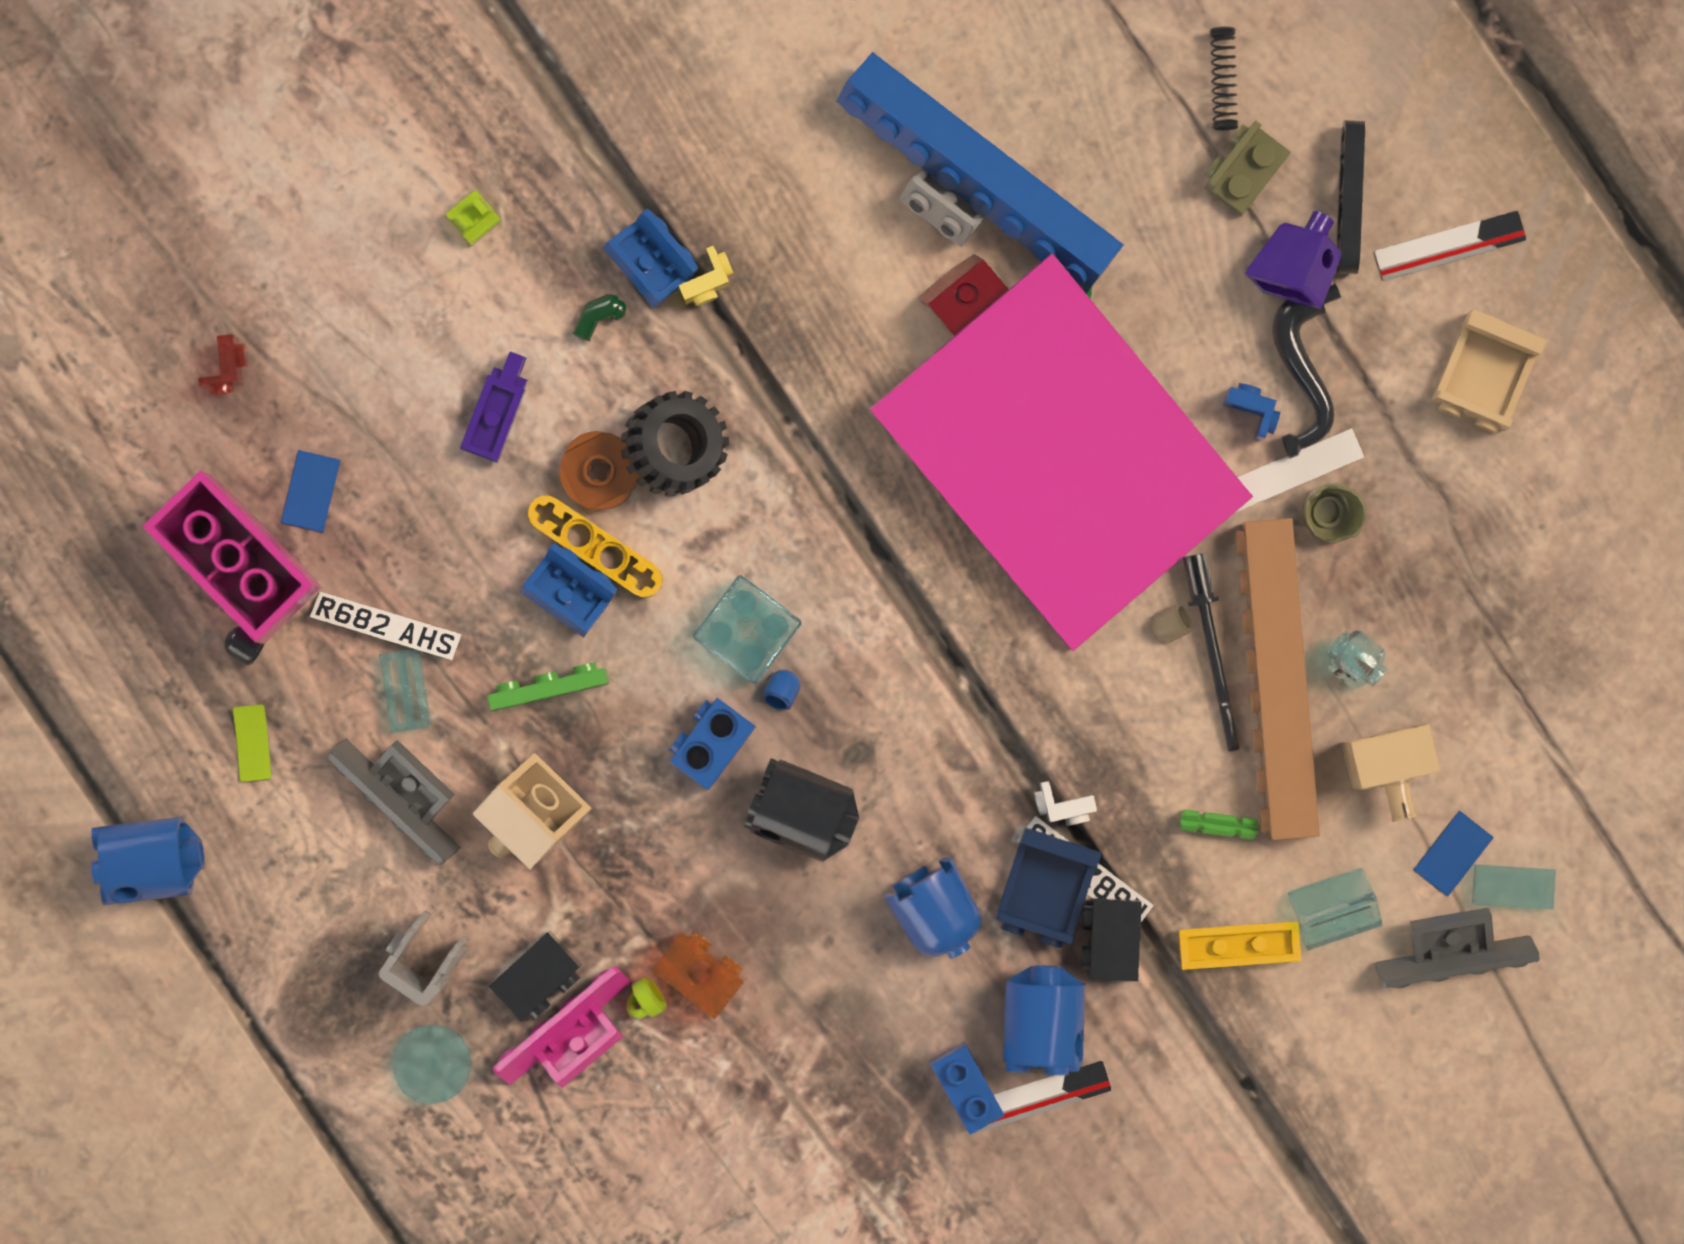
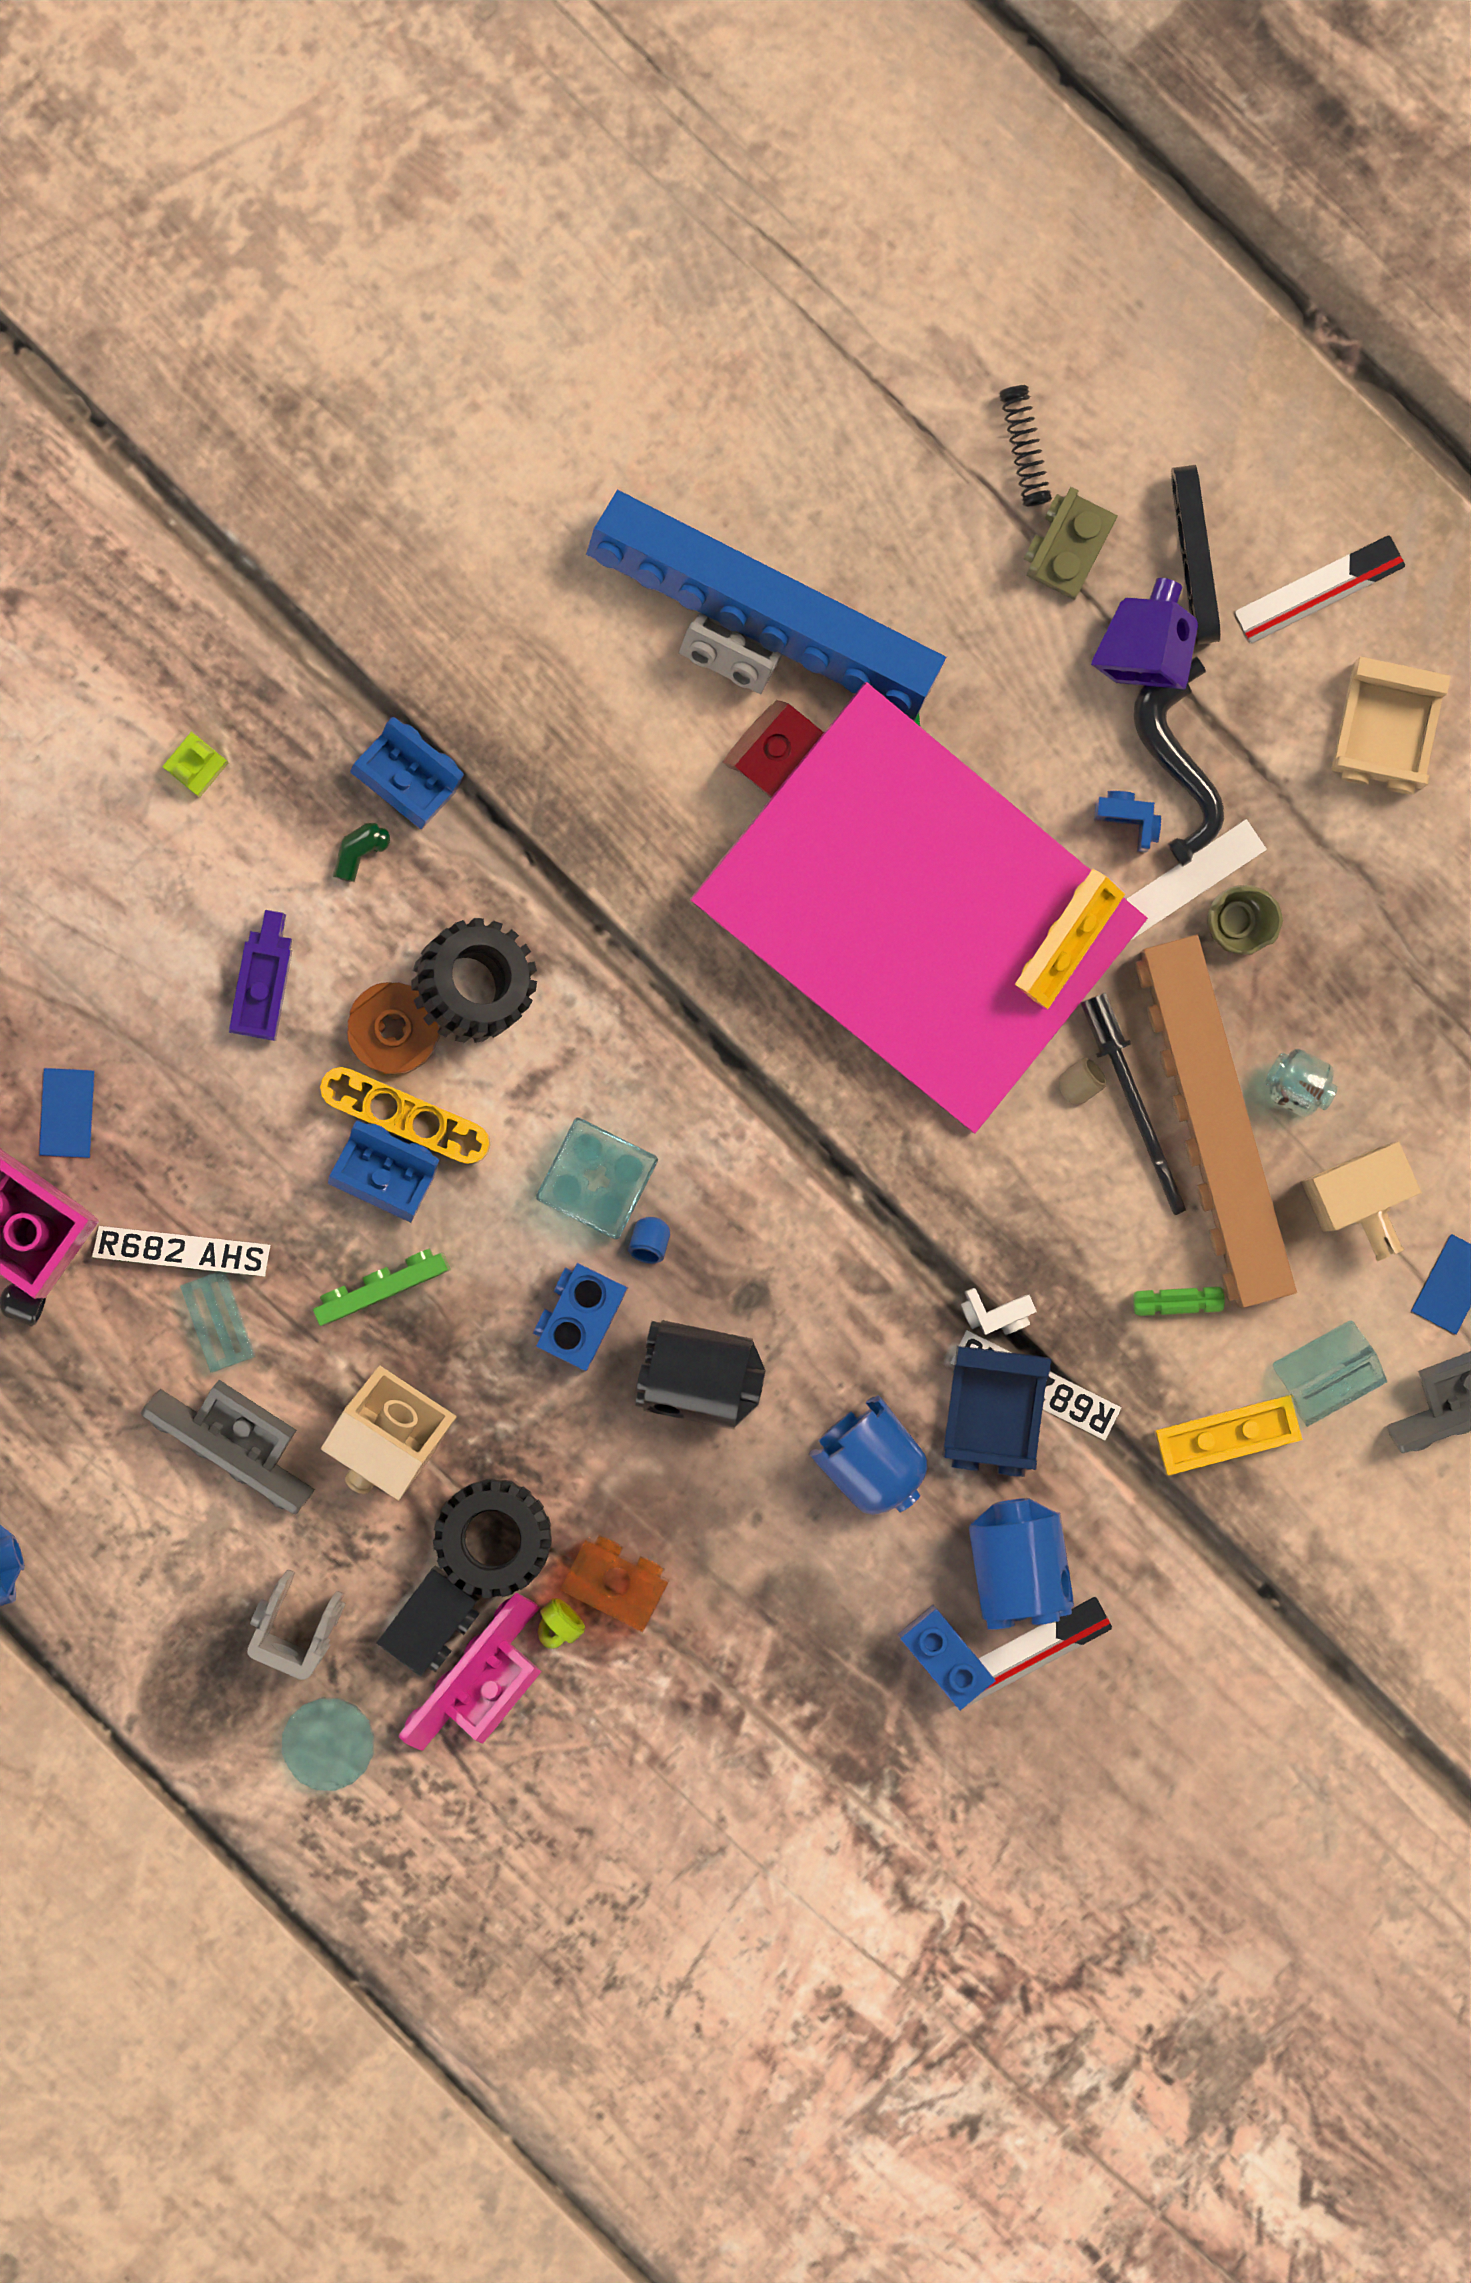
camera: 10 degrees left, 0 degrees up
lime sticker [233,704,271,782] -> none
light yellow bracket [679,245,734,307] -> none
black brick [1081,898,1142,981] -> none
none -> black tyre [433,1479,552,1599]
none -> yellow plate [1015,869,1125,1009]

